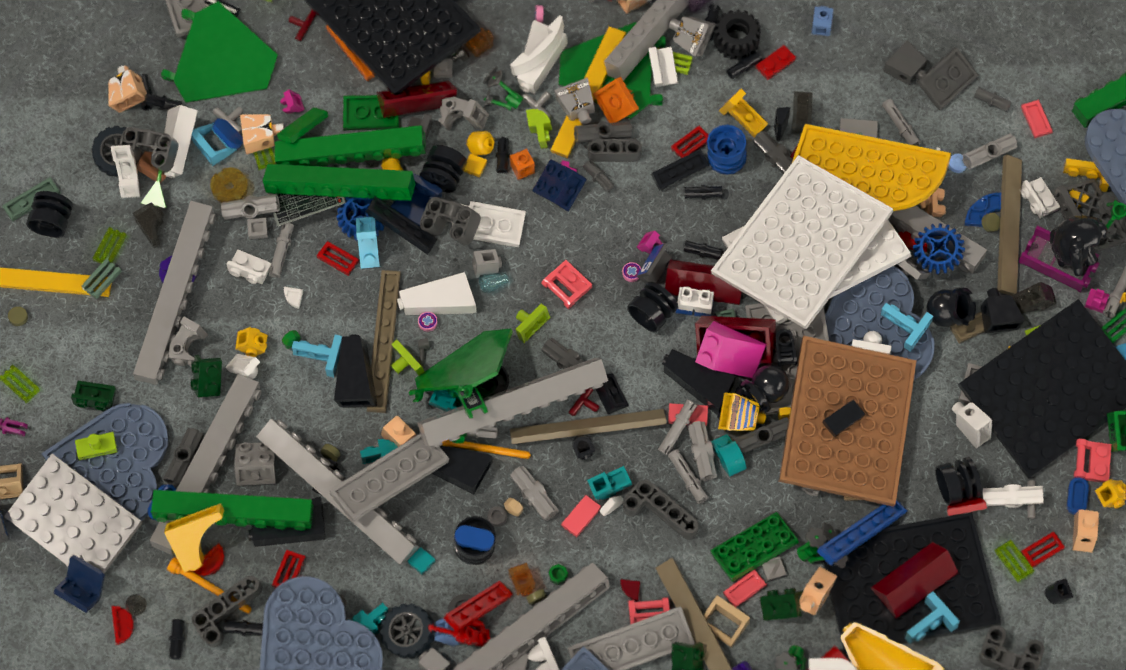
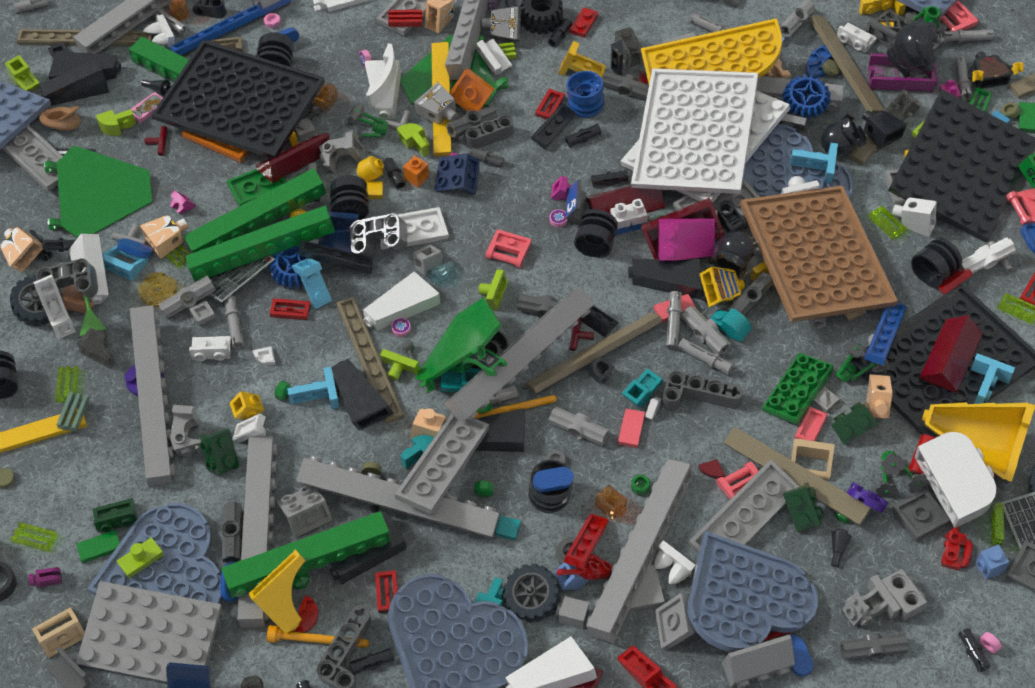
camera: 25 degrees left, 10 degrees down
green tile [277,107,329,143] -> none
tan tile [504,498,523,516] -> none
olive tile [526,589,547,605] -> none
black tile [822,399,866,437] -> none
none -> green tile [76,530,120,564]
none -> green tile [292,573,310,590]
none -> green tile [474,480,494,498]
none -> clear neon green tile [868,205,907,240]

